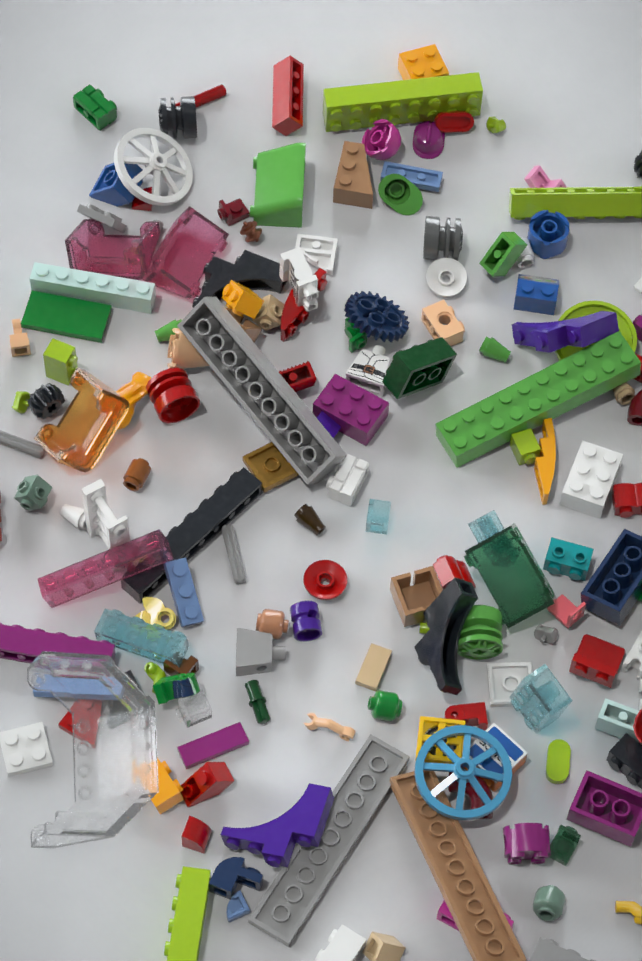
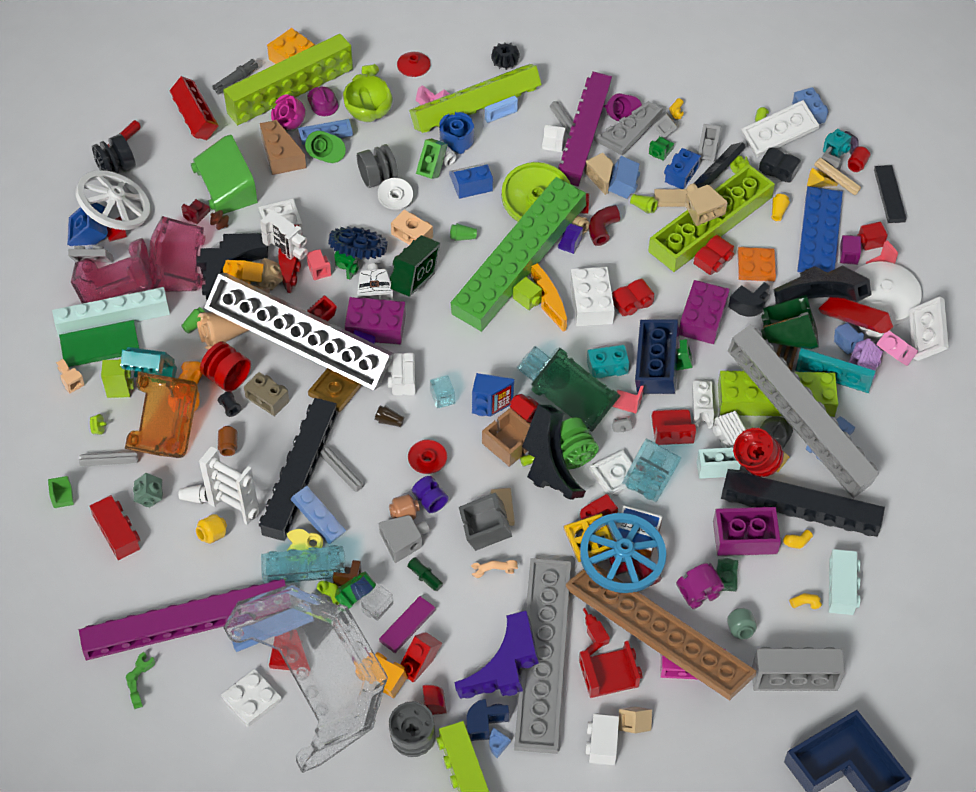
camera: 25 degrees left, 5 degrees down
black gear [28,383,65,419] -> none
clear pink brick [37,529,173,608] -> none
green brick [73,84,117,131] -> none
green head [368,690,402,722] -> none
red tile [434,111,474,133] -> none
dark purple arch [511,311,619,353] -> none
lime tile [545,739,571,784] -> none
none -> teal plate [120,347,177,382]
none -> yellow head [196,514,227,544]
none -> dark grey pin [212,59,258,95]
none -> black bush [217,391,242,417]
none -> dark tan brick [244,372,289,417]
none -> coral brick [307,249,331,280]
none -> lime piece [343,74,393,122]
none -> dark grey wheel [389,701,436,757]
none -> red dish [397,52,430,77]
none -> dark grey piece [459,493,512,551]
none -> blue slope [472,373,514,417]
none -> light blue tile [485,96,518,123]
none -> dark purple panel [558,223,583,254]
none -> red panel [579,641,643,698]
none -> red piece [583,608,610,656]

